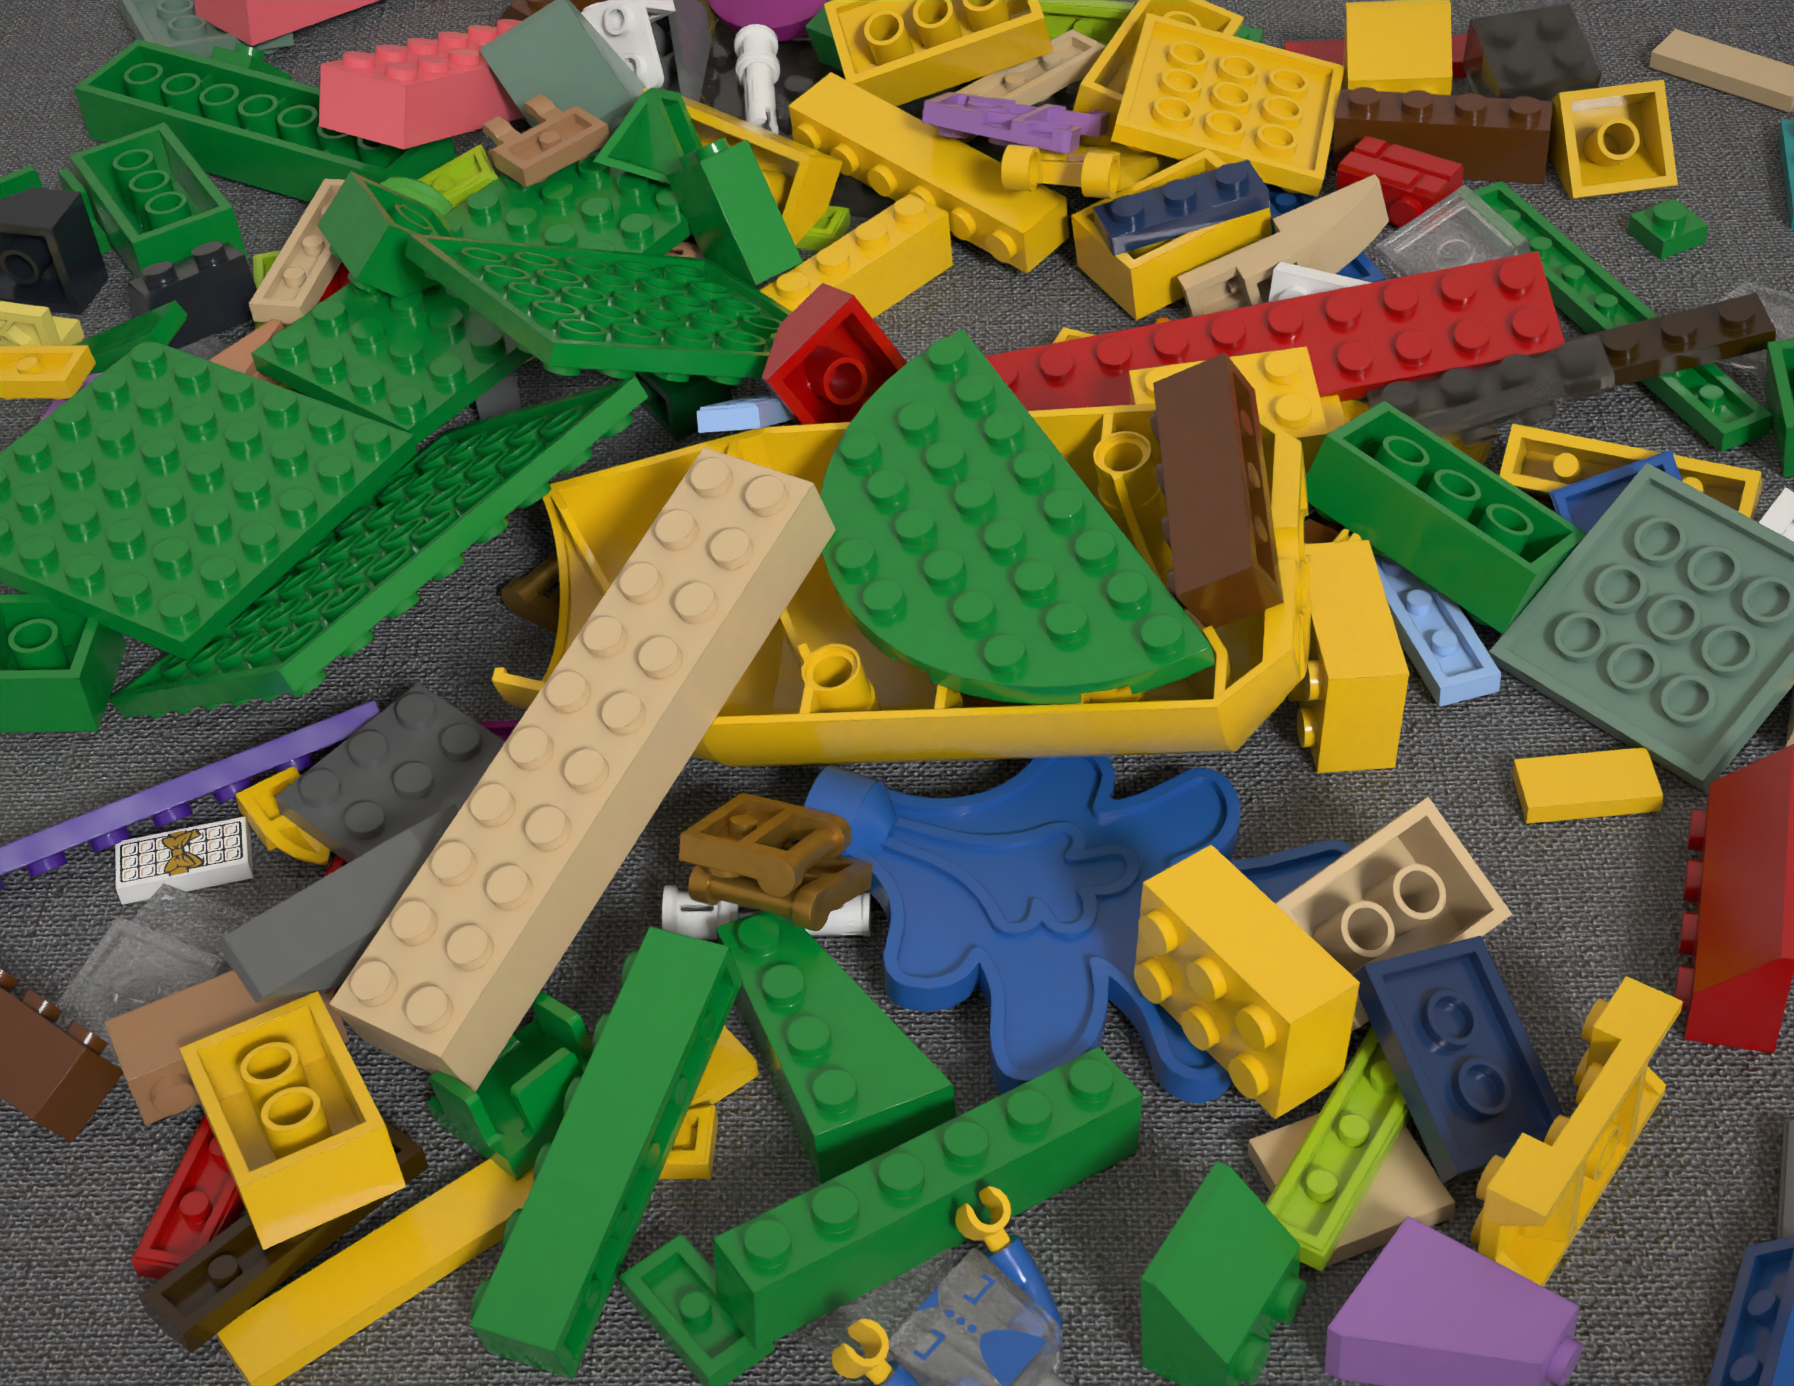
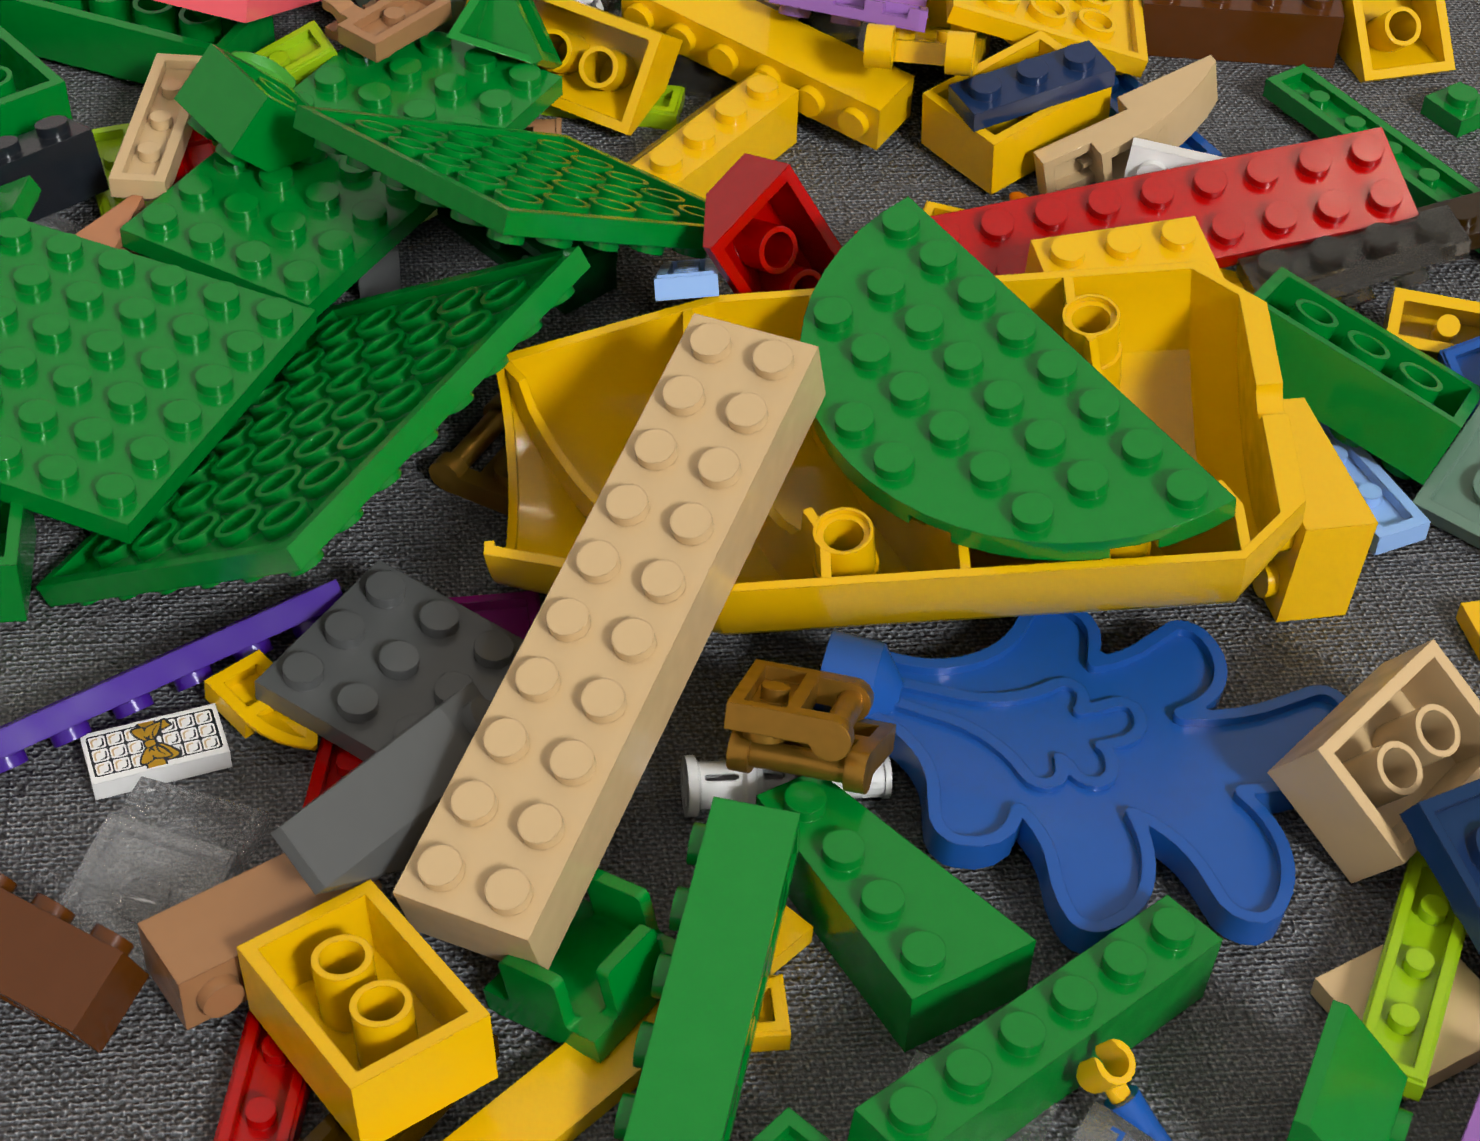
camera: 15 degrees left, 0 degrees up
green brick [666,137,803,286] -> none
yellow brick [1134,845,1360,1119] -> none
reddish brown brick [1150,353,1284,629] -> none
red brick [1336,135,1464,237] -> none
clear tile [1375,185,1531,277] -> none

